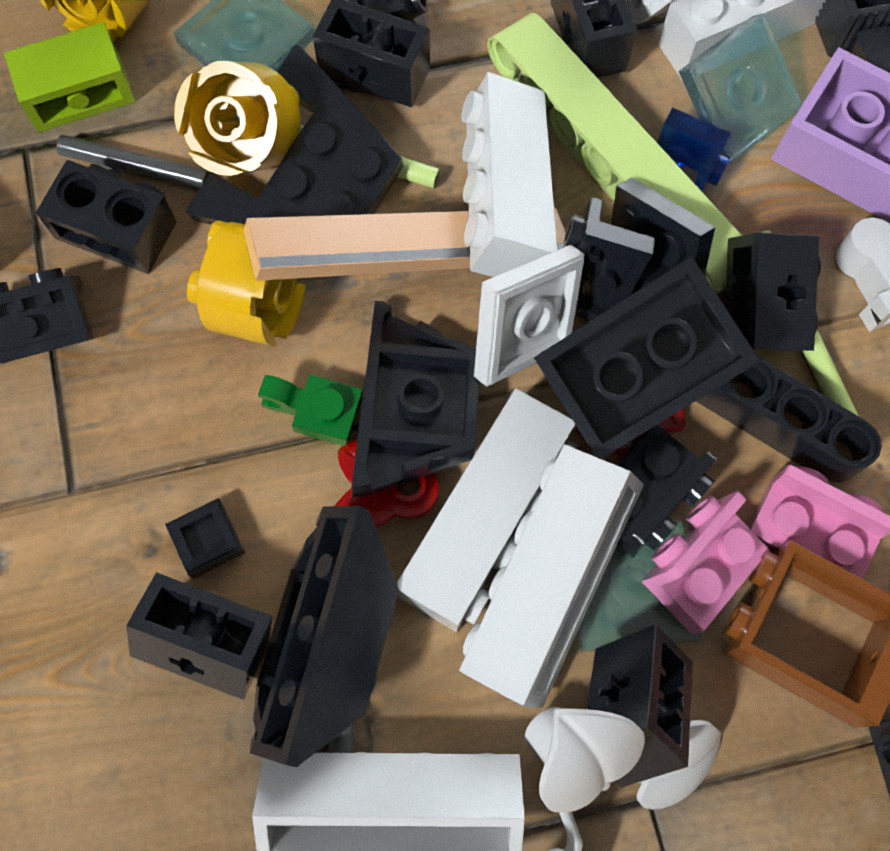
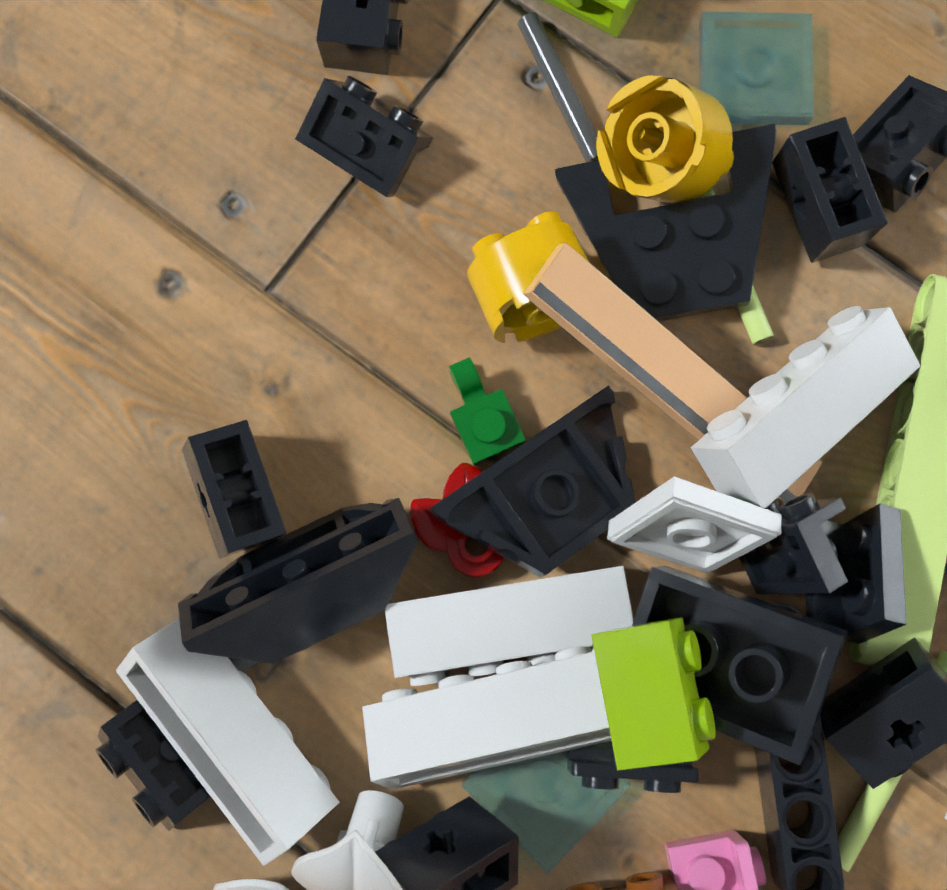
camera: 55 degrees right, 10 degrees up
black brick [35,160,177,274] -> none
black tile [165,498,246,579] -> none
bright pink bracket [641,491,769,634] -> none
none -> lime brick [591,617,716,771]

